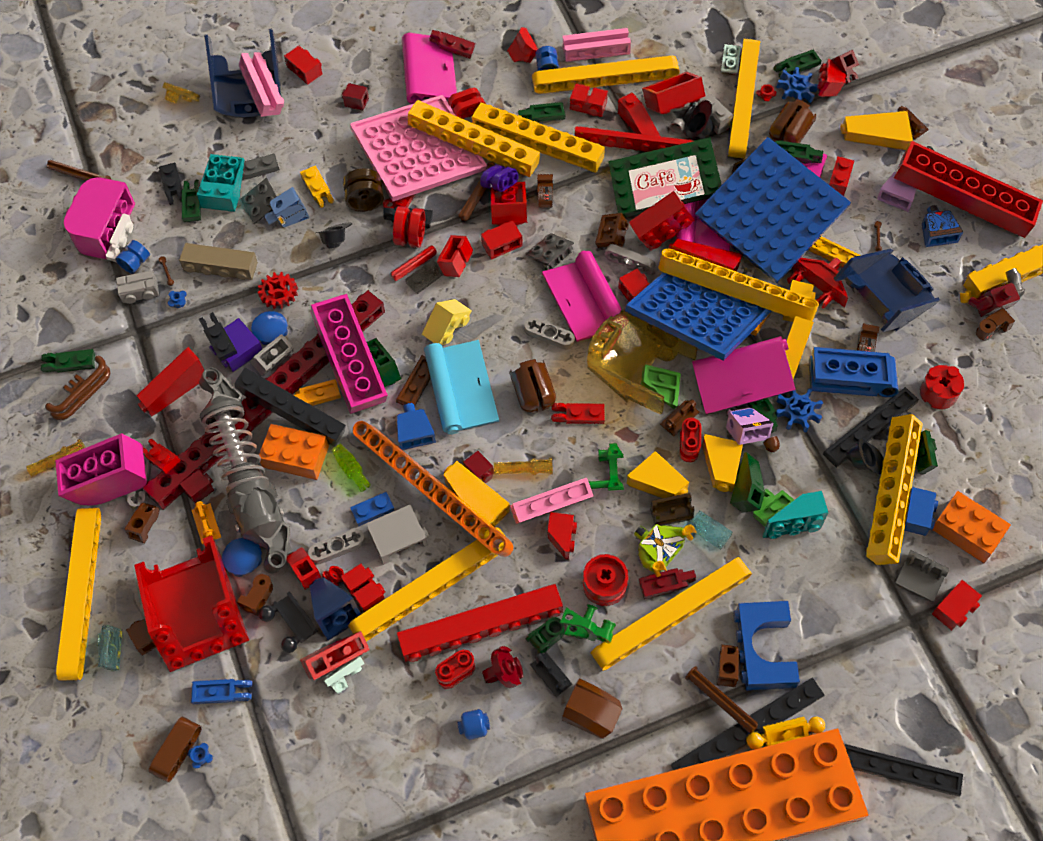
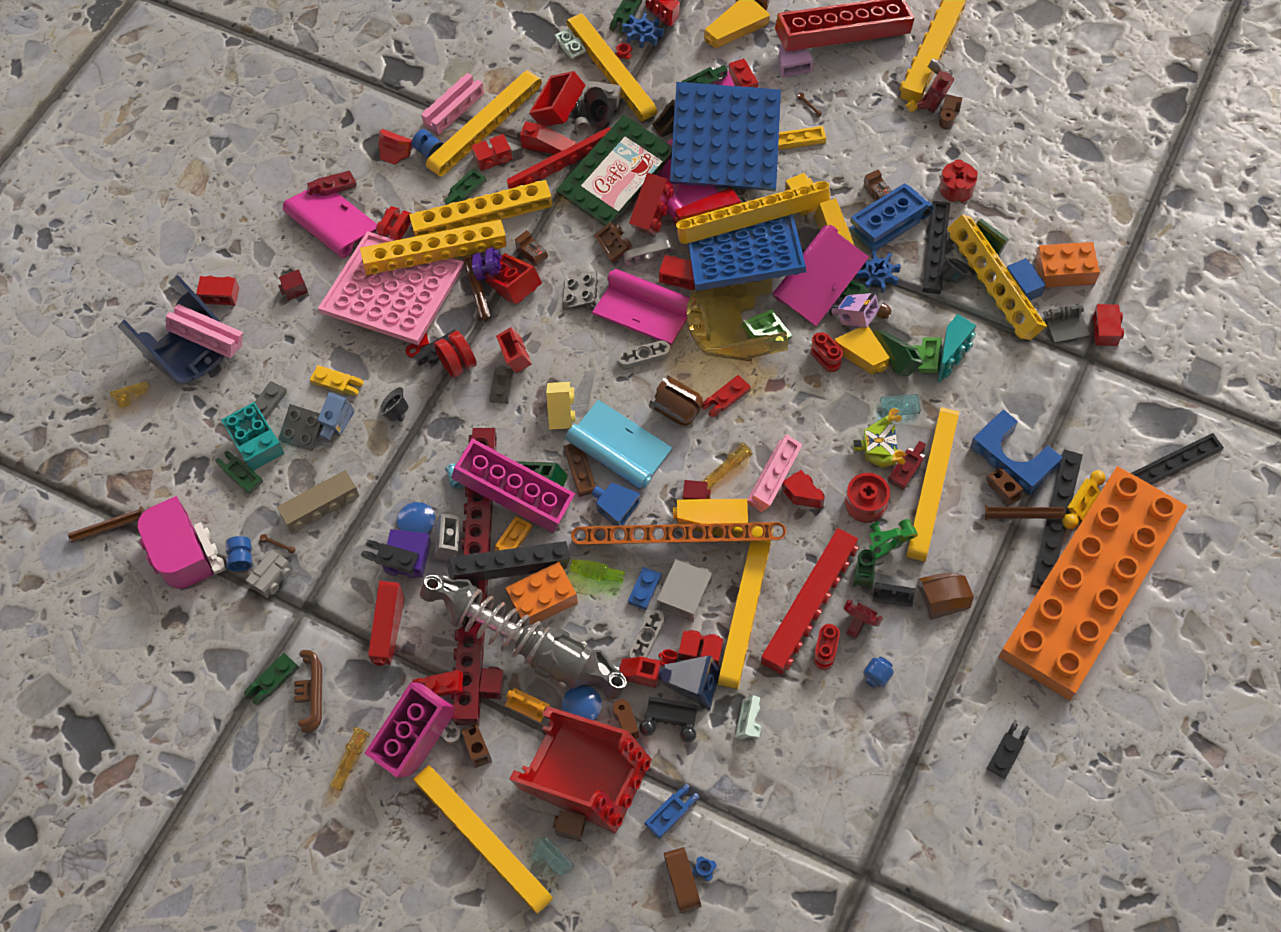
camera: 40 degrees left, 0 degrees up
black hinge [159,162,183,205] -> none
blue plate [168,290,187,308] -> none
red gear [258,272,298,309] -> none
red slope [300,631,370,680] -> none
dark brown wheel [343,168,384,212] -> none
red axle [391,245,437,281] -> none
red brick [481,220,523,260] -> none
green piece [588,443,624,491] -> none
yellow slope [626,451,689,498] -> none
dark brown hinge [650,493,695,526] -> none
reddish brown hinge [660,399,700,436] -> none
reddish brown cylinder [769,99,817,143] -> none
red connector [787,258,848,308] -> none
dark blue windscreen [833,249,940,332] -> none
blue torso [922,205,963,247] -> none

